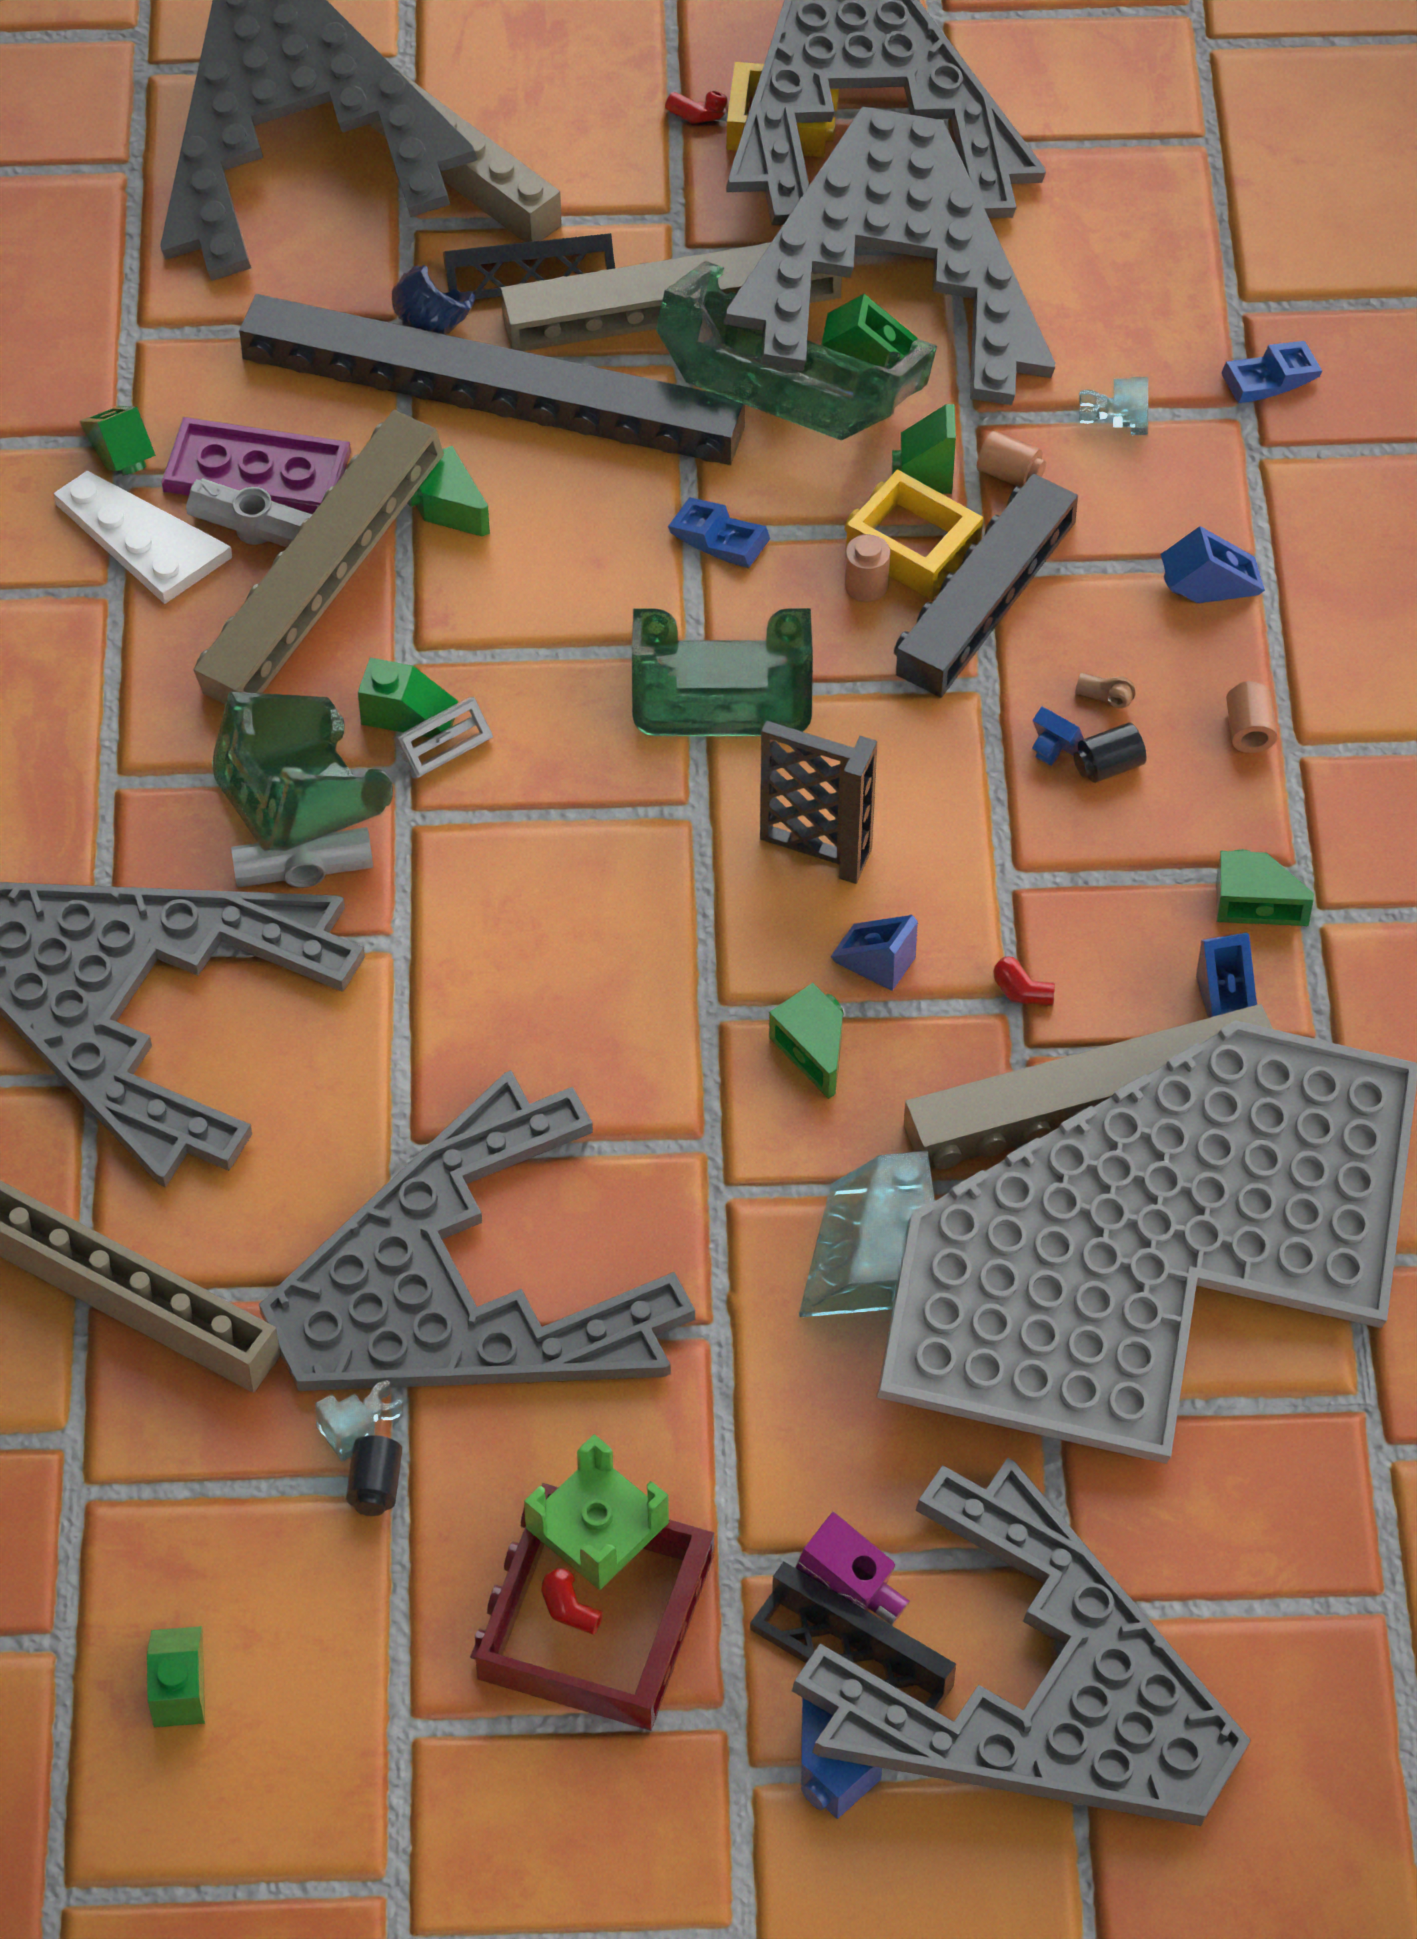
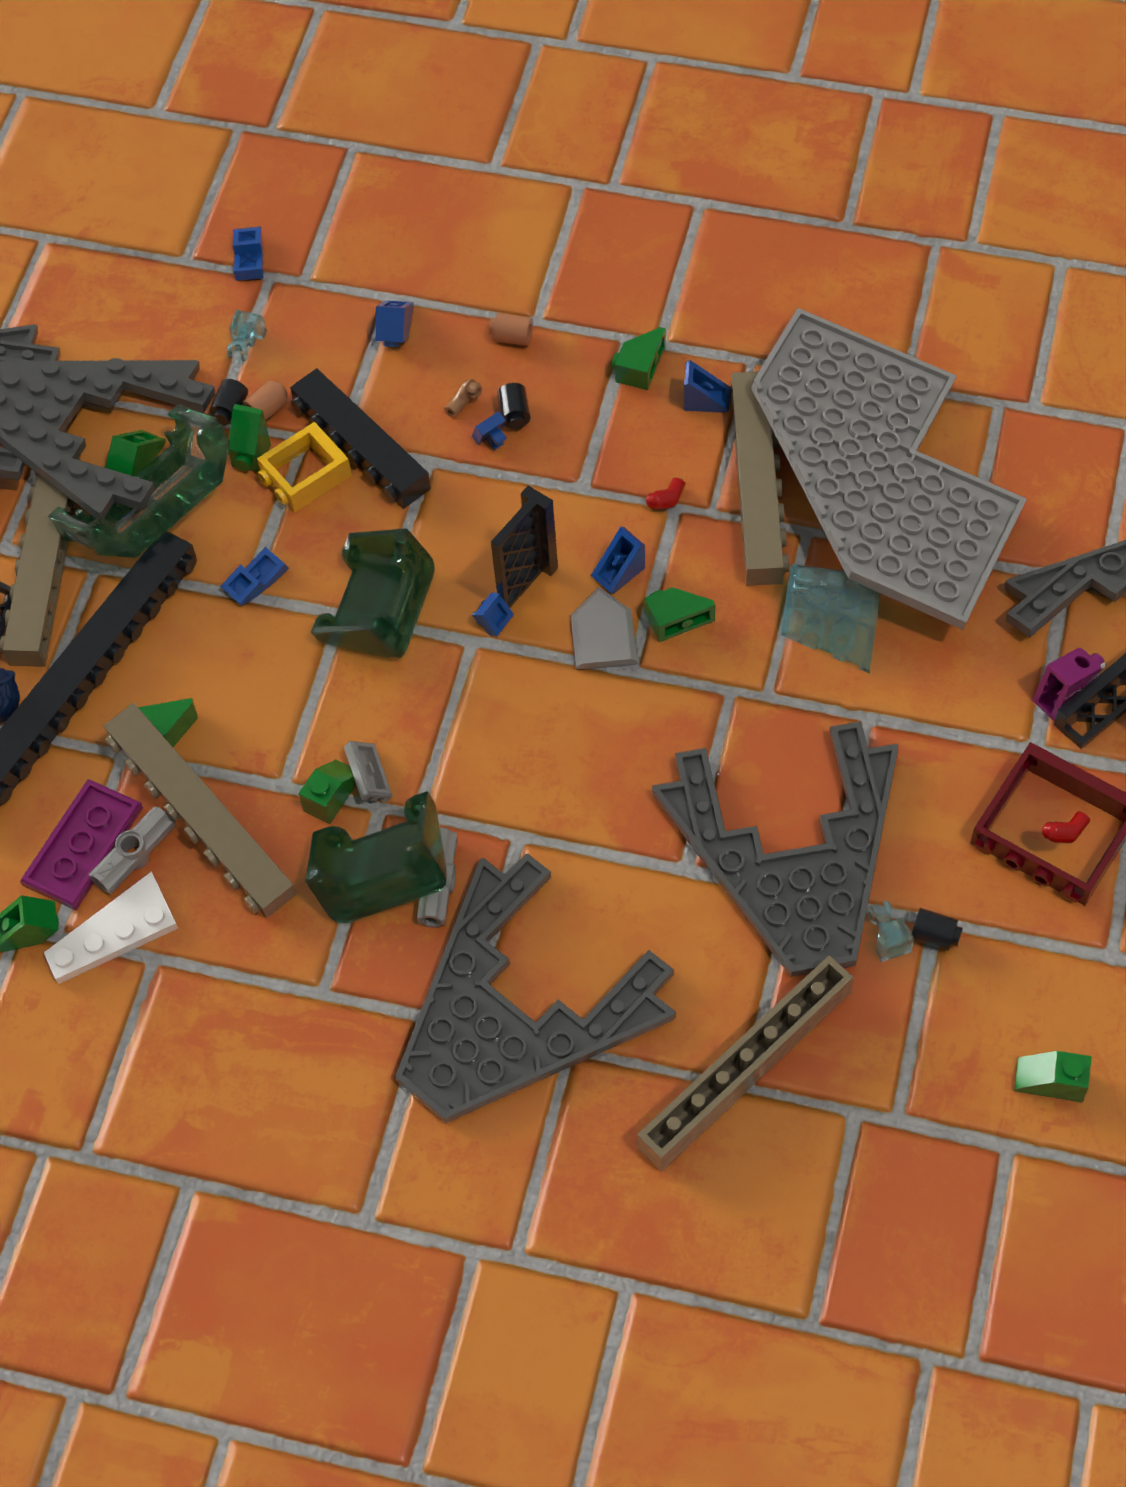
camera: 70 degrees left, 5 degrees up
bright green panel [524,1434,669,1590] -> none
nougat brick [845,534,890,602] -> none
none -> black brick [209,379,248,425]
none -> blue tile [472,592,514,636]
none -> light grey tile [571,587,637,670]

